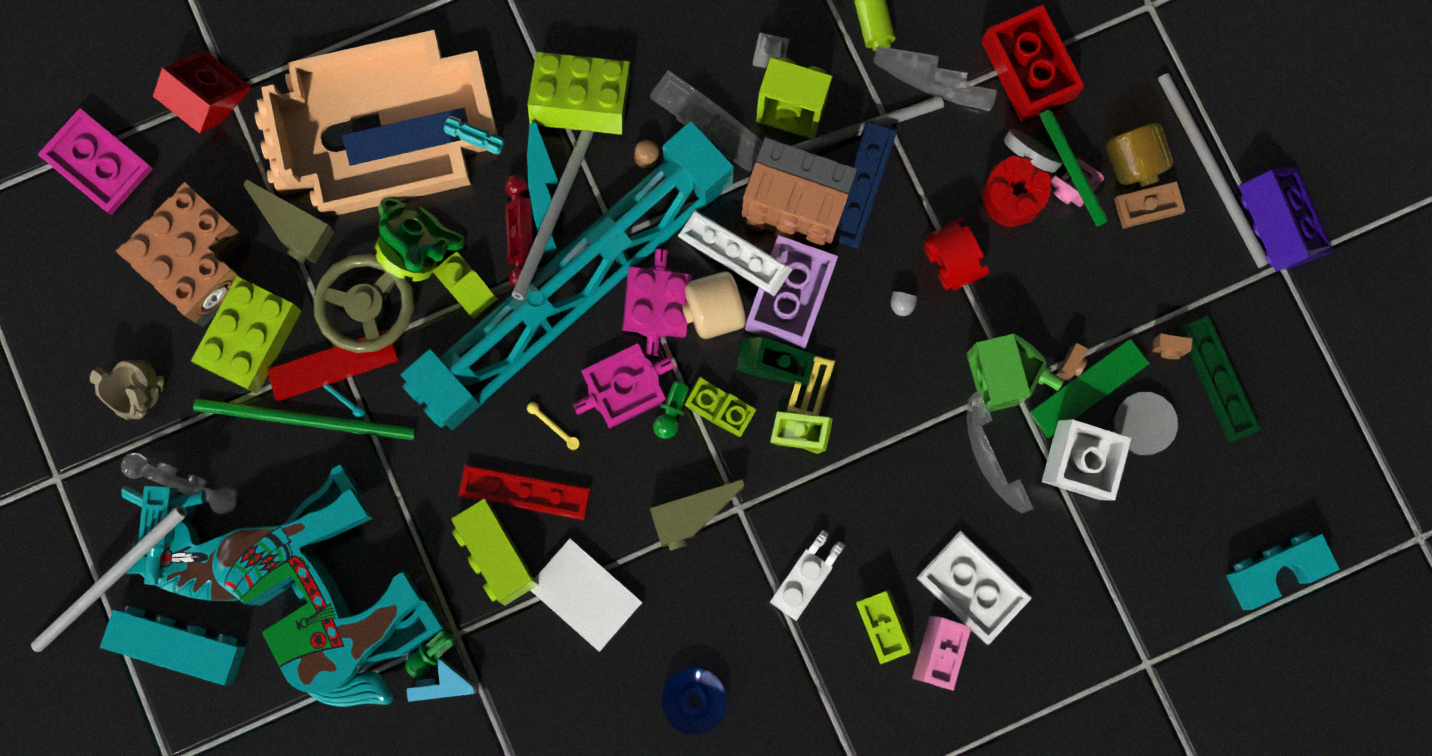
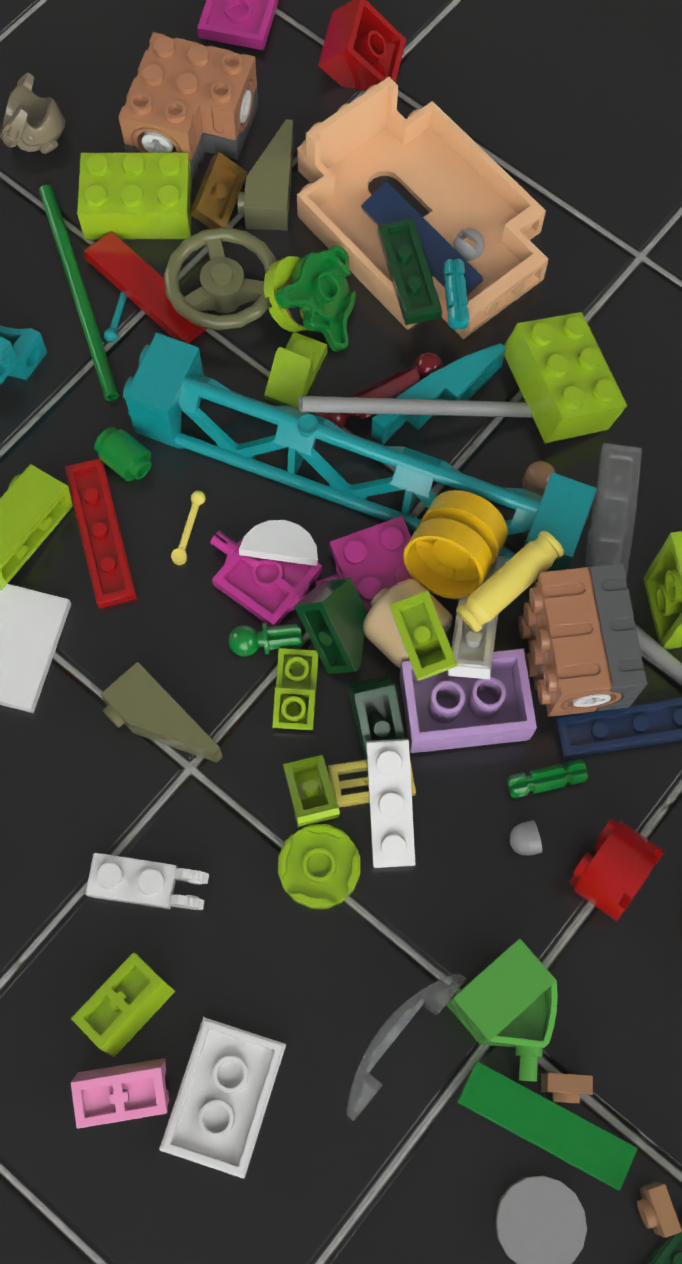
camera: 65 degrees right, 10 degrees down
white brick [1042,419,1132,500] -> none
none -> green brick [94,427,152,481]
none -> pearl gold plate [190,152,247,229]
none -> white tile [239,520,318,566]
none -> lime tile [278,824,360,909]
none -> dark green slope [294,578,367,674]
none -> white plate [366,739,415,868]
none -> dark green tile [377,218,442,325]
none -> lime slope [389,590,458,681]
none -> yellow wheel [403,490,508,599]
none -> light grey hinge [454,228,485,261]
none -> light yellow axle [456,531,564,632]
none -> green axle [507,759,588,798]

